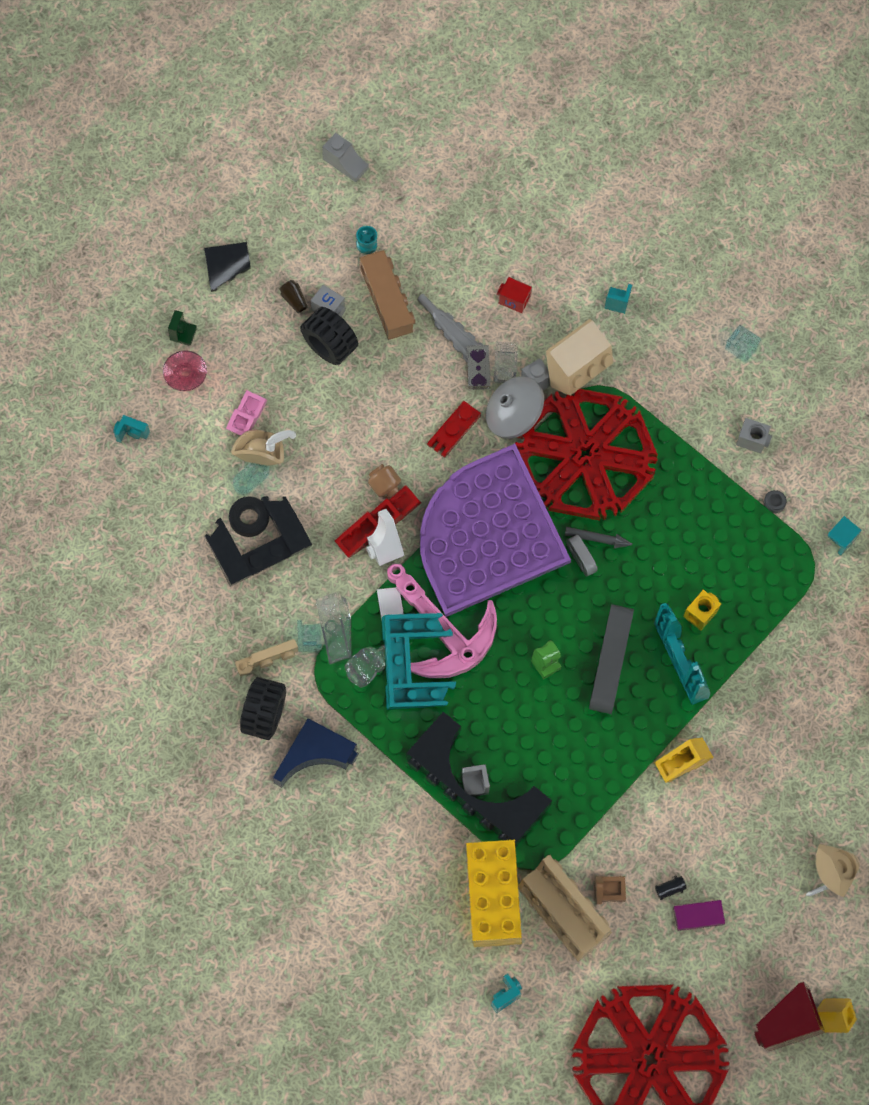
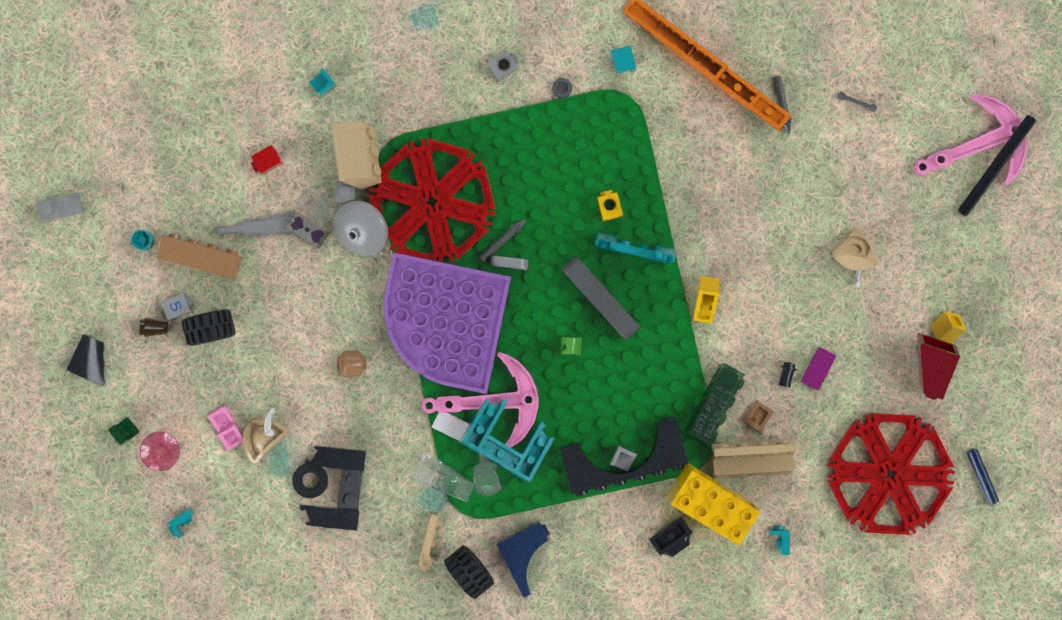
camera: 55 degrees left, 20 degrees up
red slope [335,485,422,558] -> none
white arch [366,509,405,566] -> none
red hinge [427,401,481,458] -> none
none -> black slope [649,516,693,557]
none -> clear green brick [684,363,745,445]

